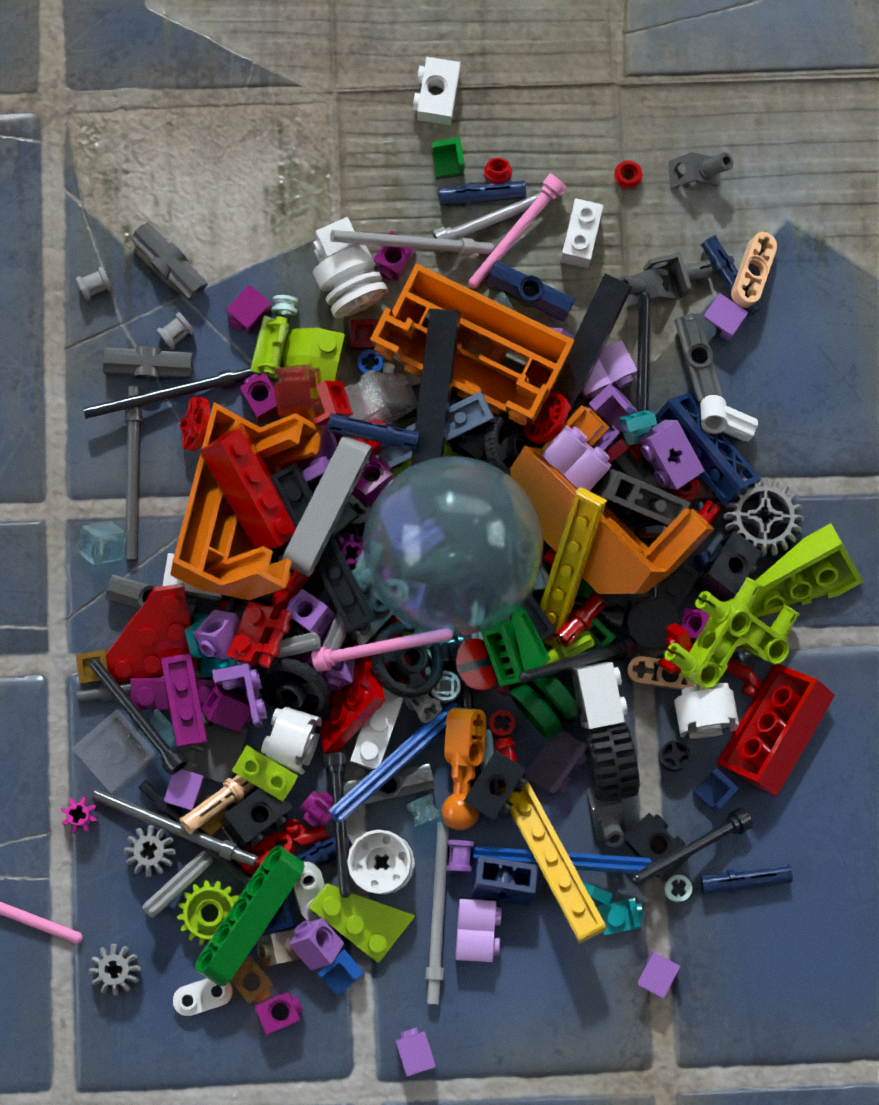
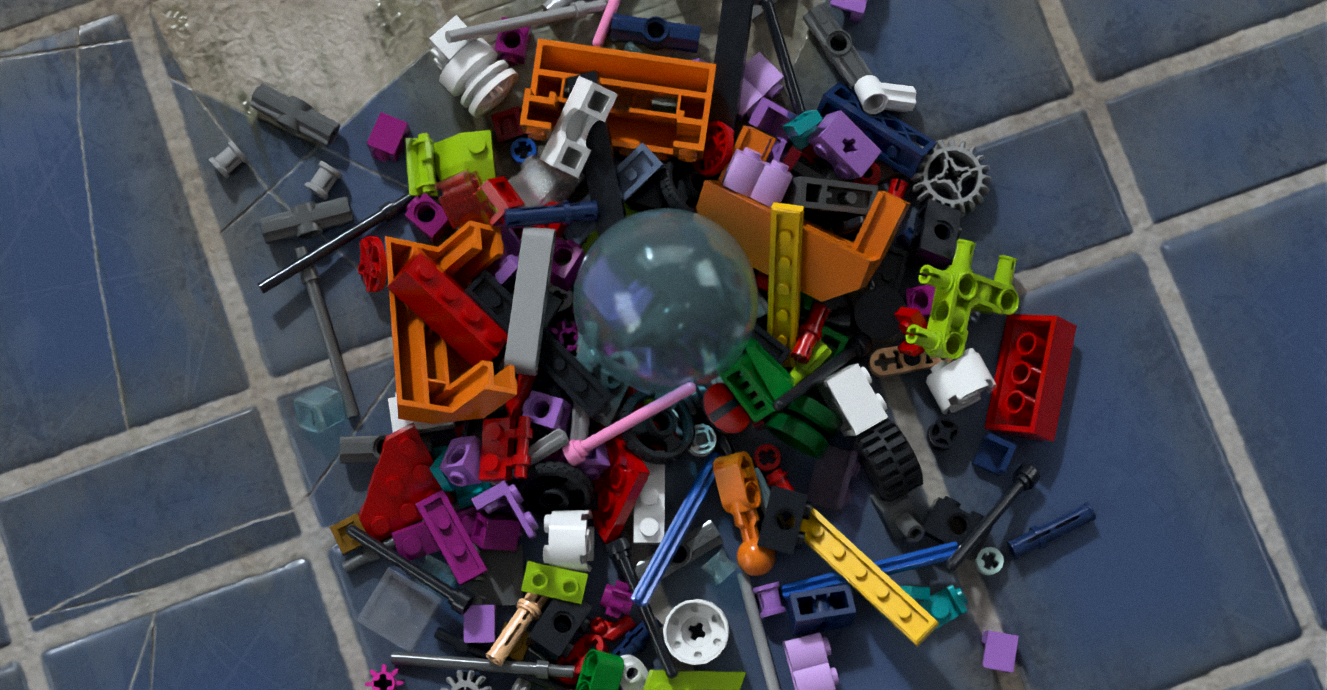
camera: 20 degrees left, 0 degrees up
light aqua bush [271,295,299,316] -> none
light grey bush [404,693,442,723] -> none
red arm [726,658,761,698] -> none
lime wedge [750,523,864,618] -> none
none -> white arch [540,76,618,178]

